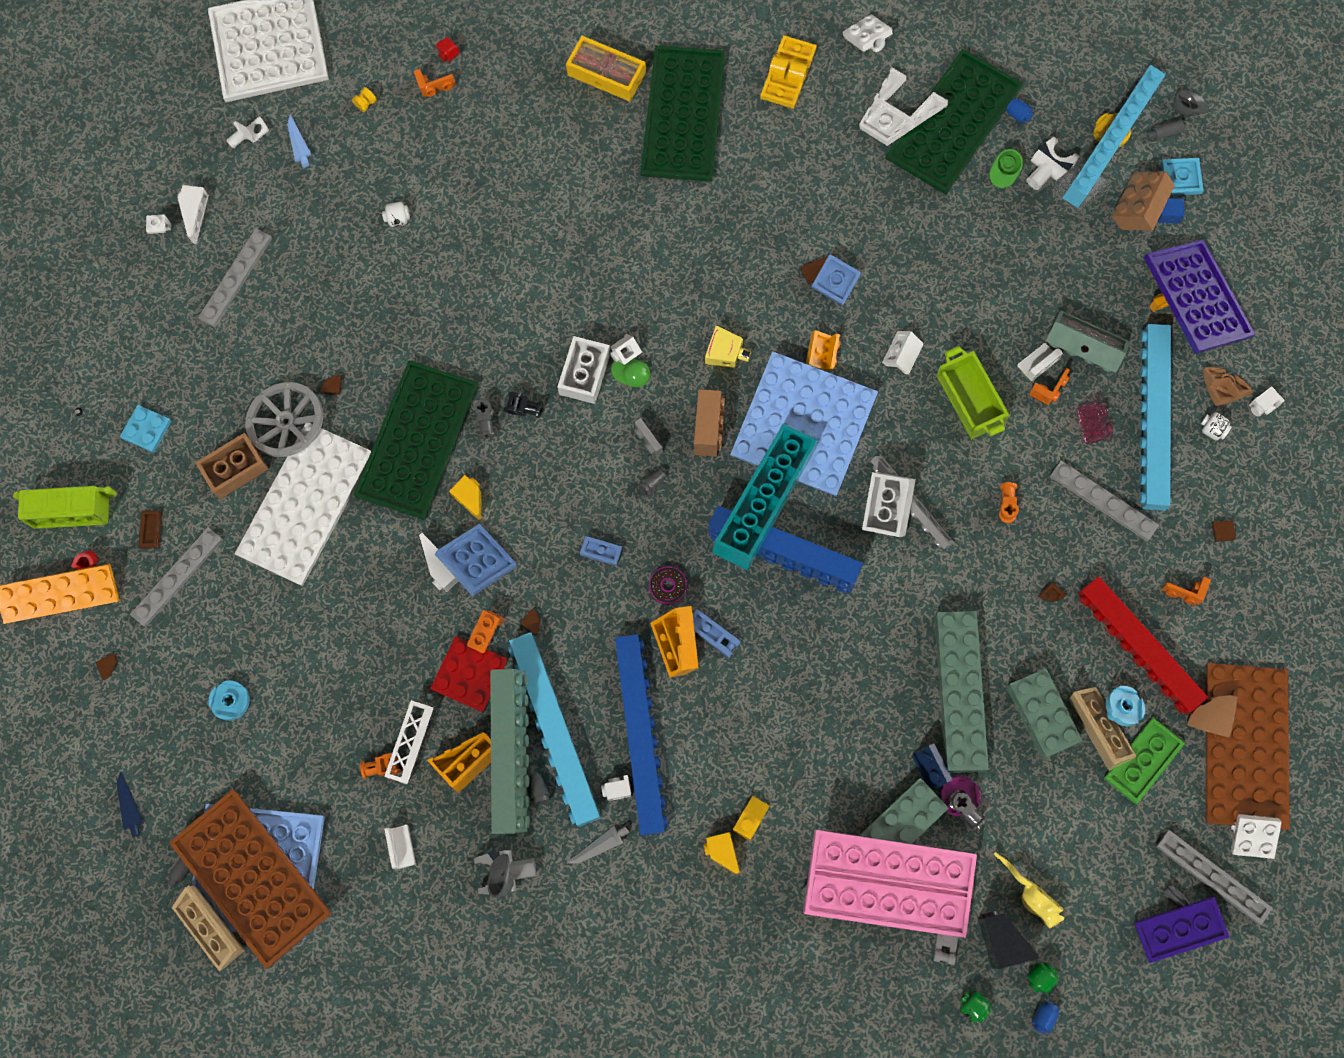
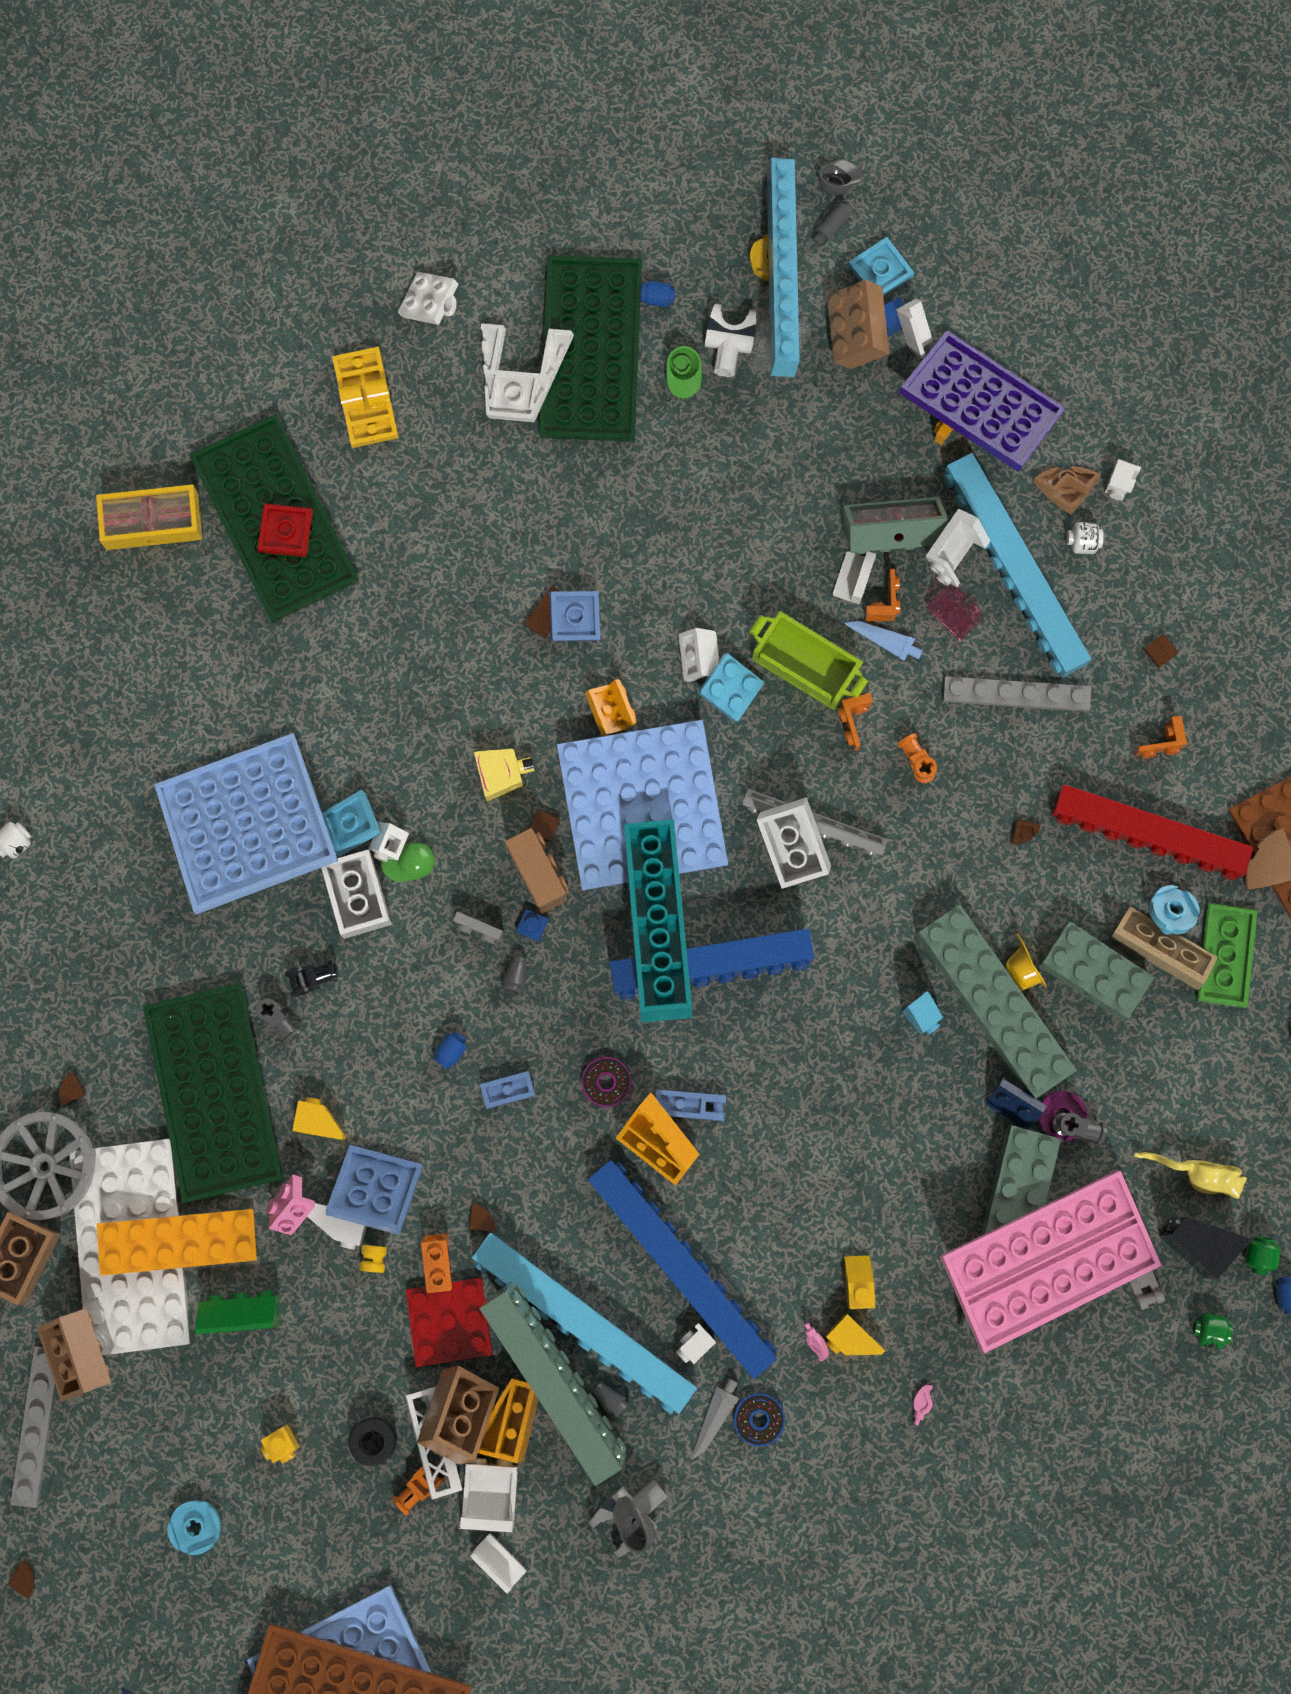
camera: 40 degrees left, 5 degrees up
none -> medium nougat brick [37,1308,111,1402]
none -> light orange plate [97,1209,257,1276]
none -> light blue plate [154,733,338,914]
none -> green slope [195,1290,281,1335]
none -> red tile [257,503,313,557]
none -> yellow brick [260,1424,300,1464]
none -> bright pink bracket [267,1175,315,1235]
none -> medium azure plate [322,790,381,857]
none -> black tyre [348,1417,397,1466]
none -> yellow wheel [359,1245,387,1273]
none -> medium nougat brick [417,1366,500,1465]
none -> blue brick [432,1031,468,1070]
none -> white panel [460,1457,518,1532]
none -> blue plate [516,909,549,942]
none -> reddish brown tile [529,810,561,843]
none -> medium azure plate [697,653,765,722]
none -> tile [734,1393,785,1446]
none -> bright pink piece [804,1323,829,1362]
none -> orange bracket [838,693,873,751]
none -> light blue bar [845,621,923,661]
none -> white panel [896,298,933,359]
none -> medium azure slope [902,991,943,1035]
none -> bright pink piece [913,1385,933,1425]
none -> white panel [926,509,990,587]
none -> yellow piece [1006,933,1046,991]

